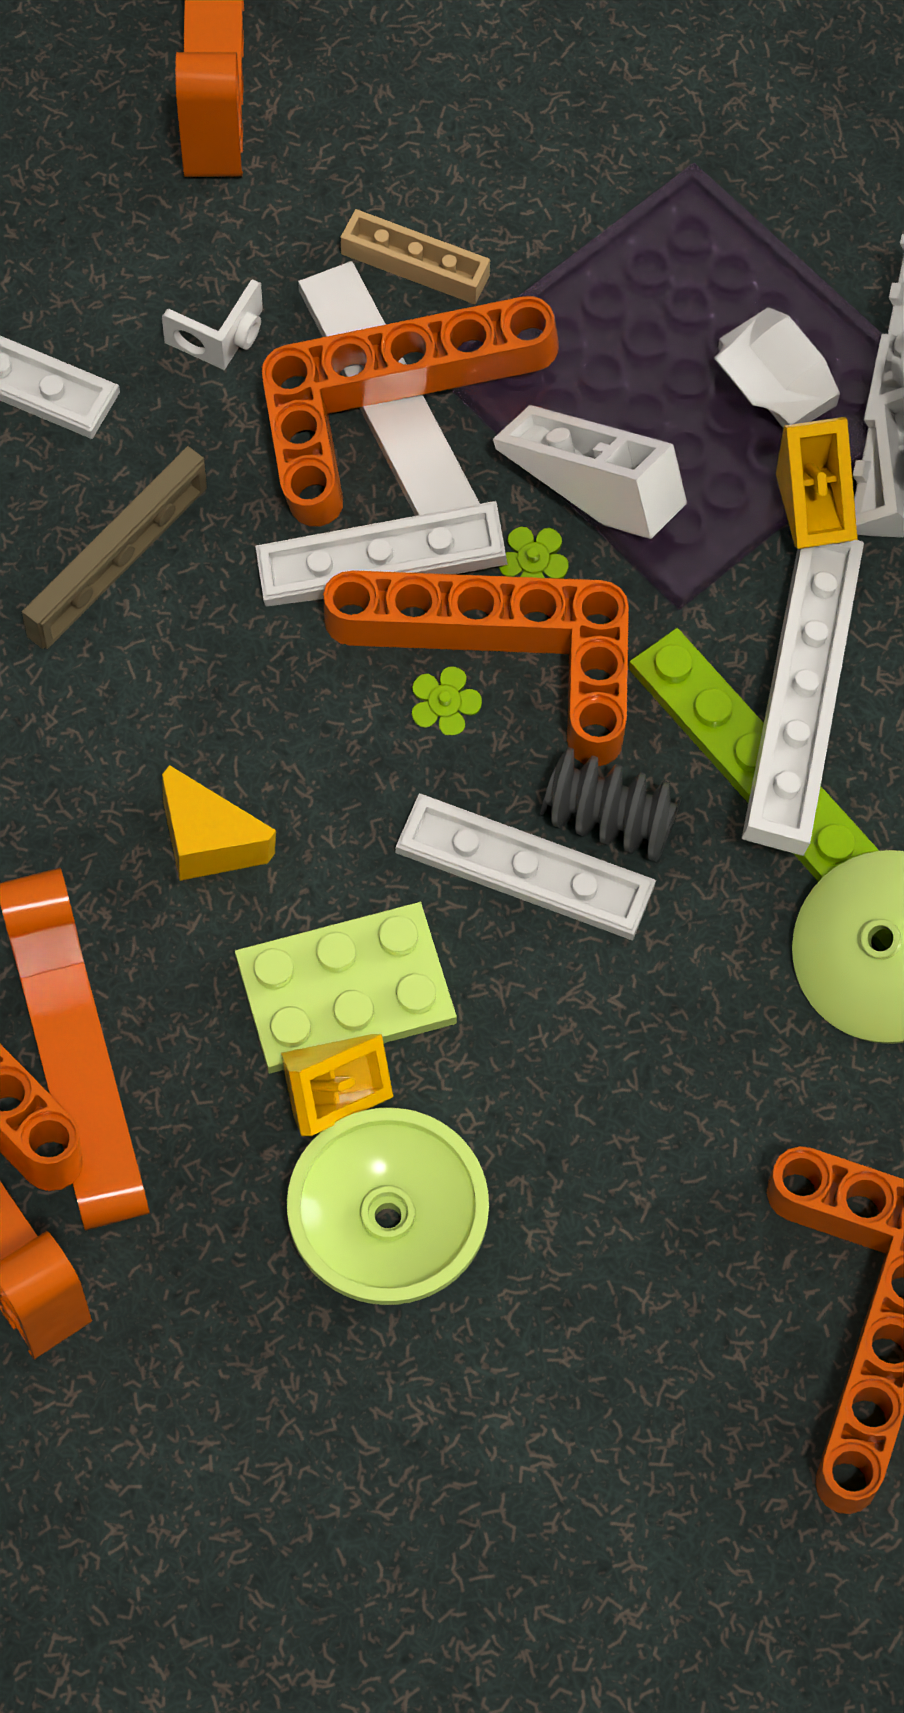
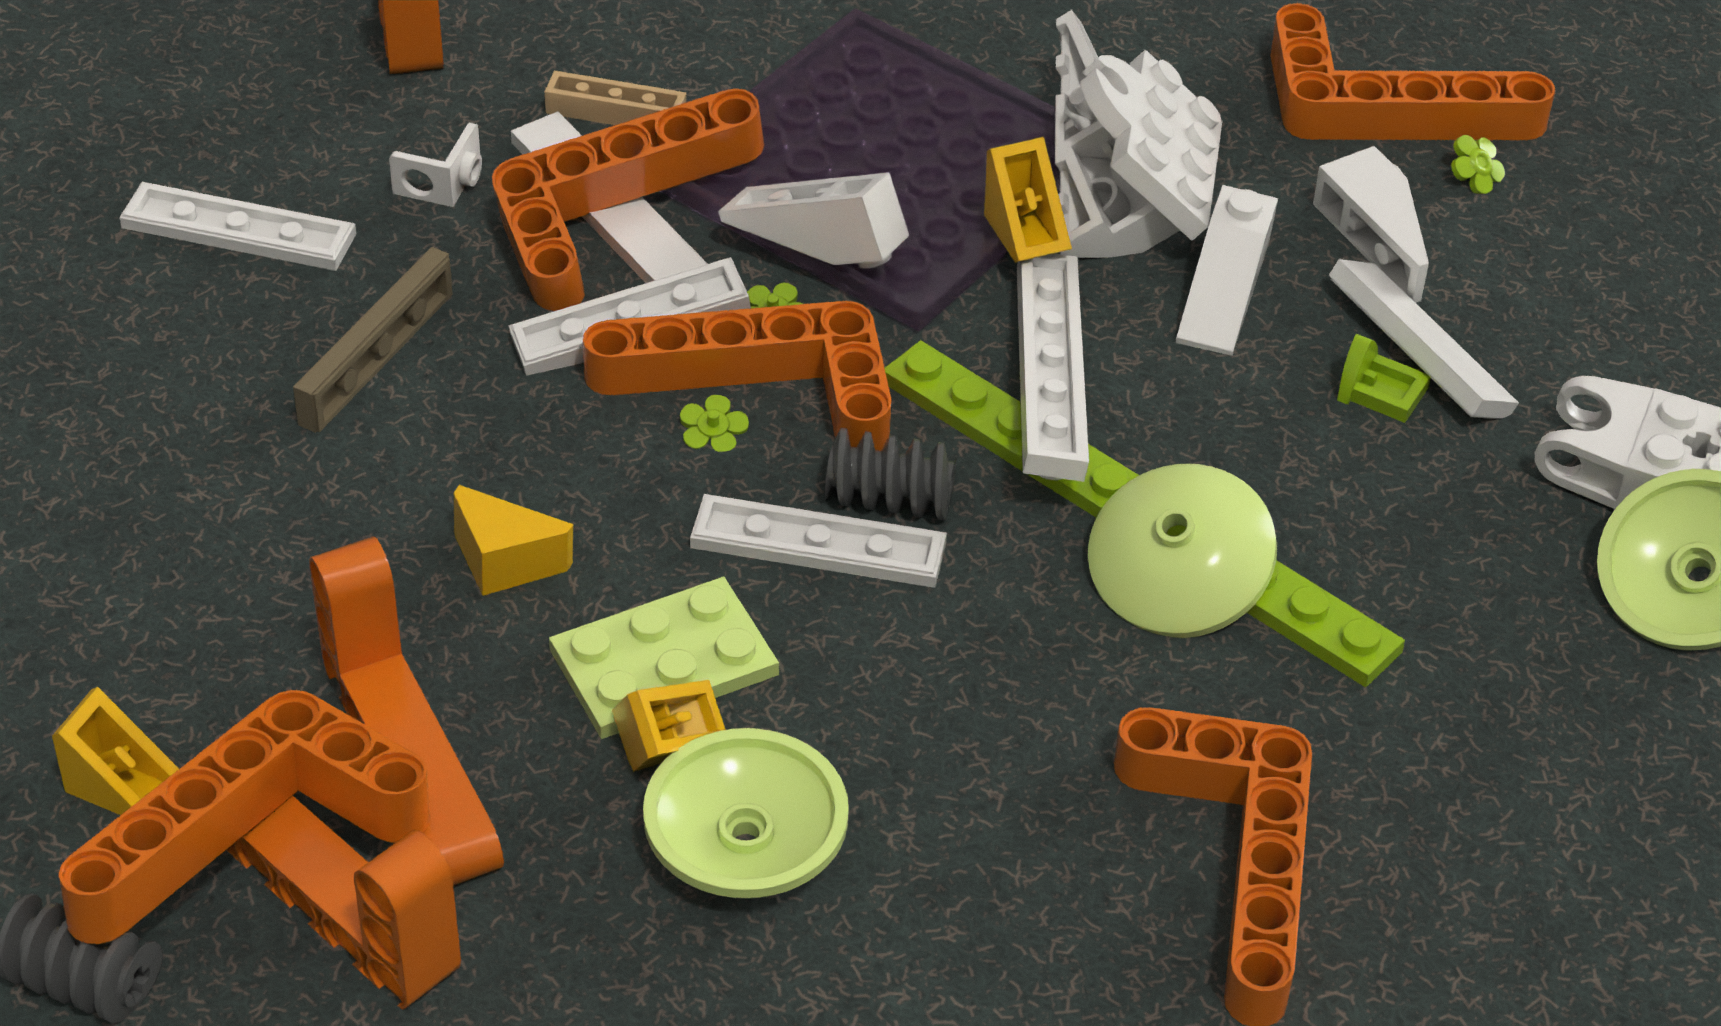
camera: 10 degrees left, 20 degrees down
white slope [714,307,840,428] -> none

